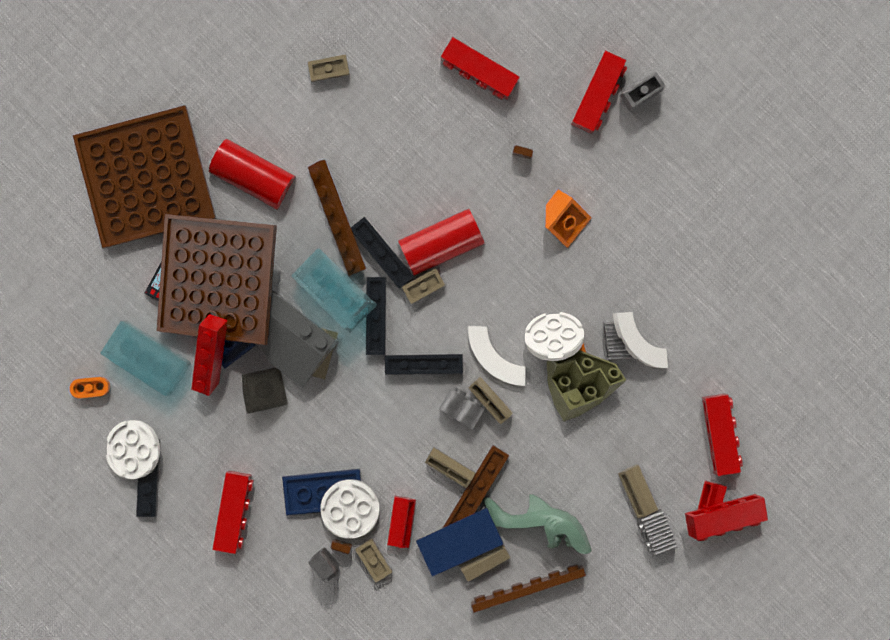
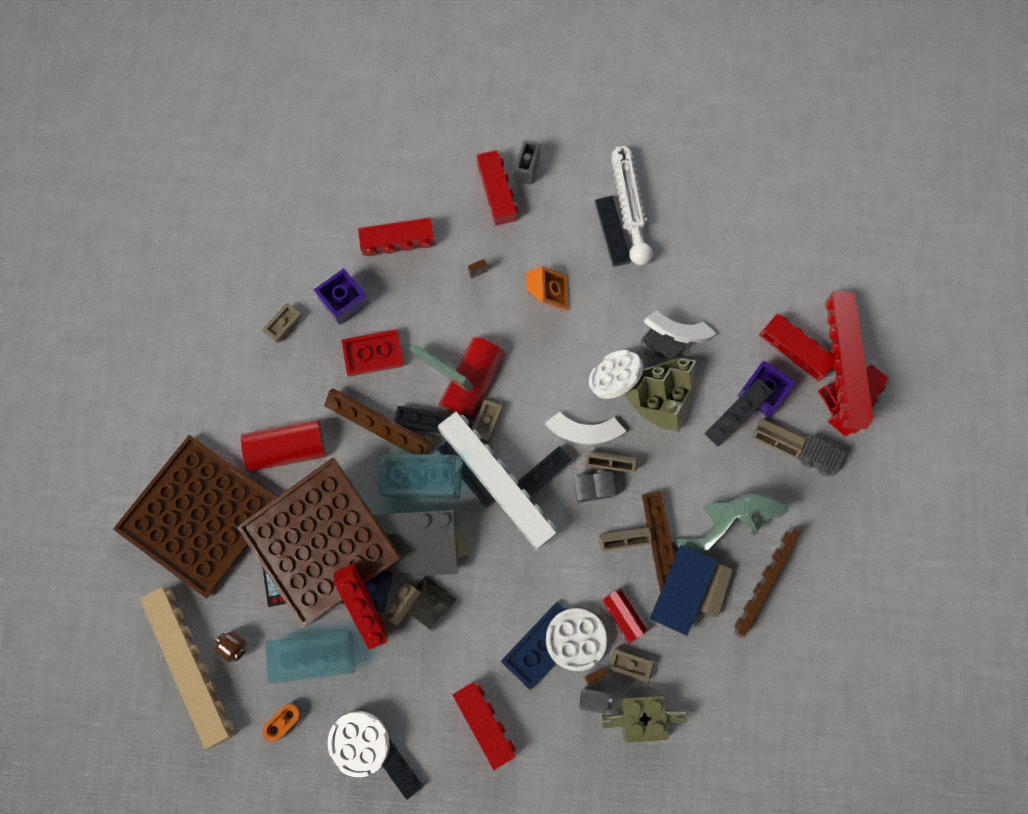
camera: 40 degrees left, 15 degrees down
none -> tan brick [139,587,233,750]
none -> reddish brown head [215,631,247,662]
none -> dark purple brick [313,268,369,325]
none -> red plate [341,329,404,377]
none -> dark tan plate [382,582,421,626]
none -> sand green tile [409,344,473,392]
none -> white brick [438,412,556,550]
none -> black plate [595,196,631,267]
none -> olive brick [602,696,687,743]
none -> white gear [611,146,653,266]
none -> black plate [704,378,773,447]
none -> dark purple brick [737,360,795,418]
none -> red brick [825,291,874,429]

